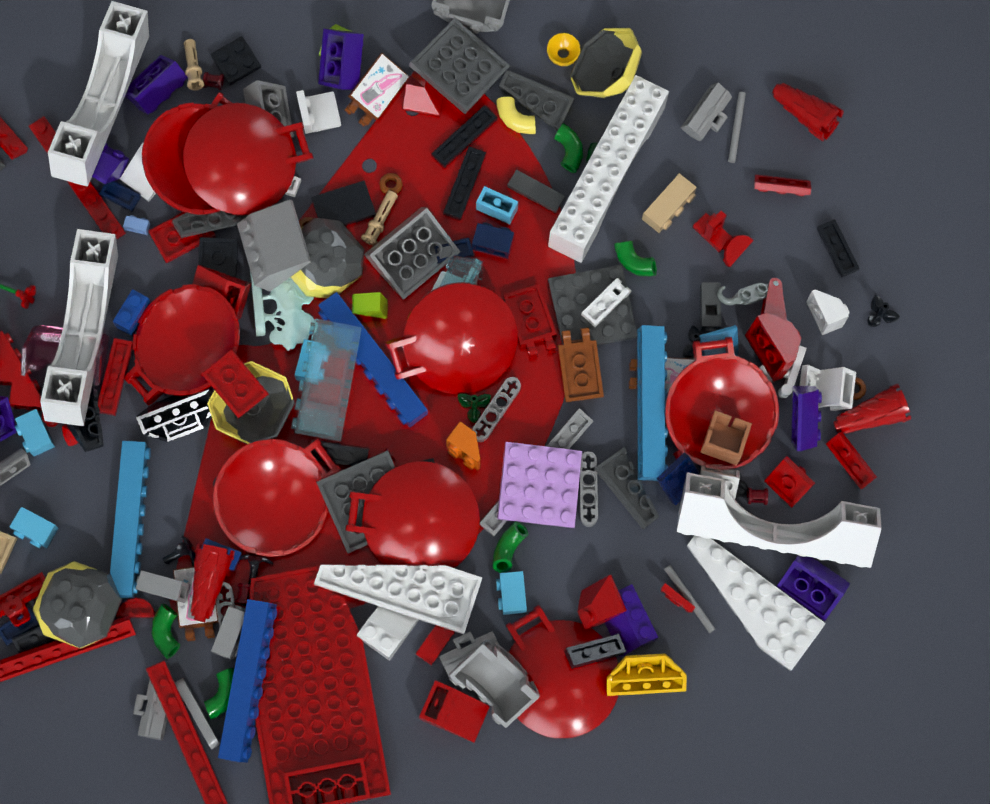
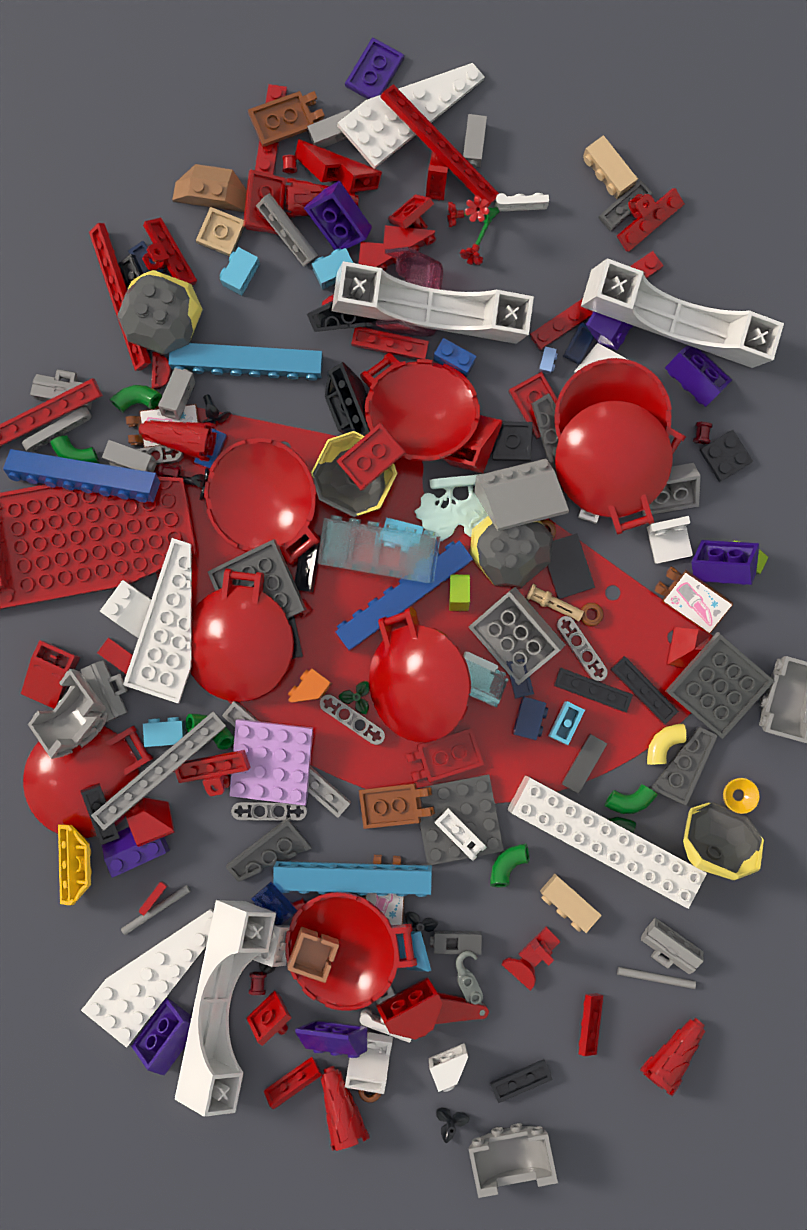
camera: 90 degrees right, 10 degrees up
tan pin [184,39,204,91] -> none
none -> light grey plate [91,711,227,830]
none -> red plate [175,750,251,796]
none -> light grey cylinder [469,1123,558,1198]
none -> light grey beam [556,616,607,681]

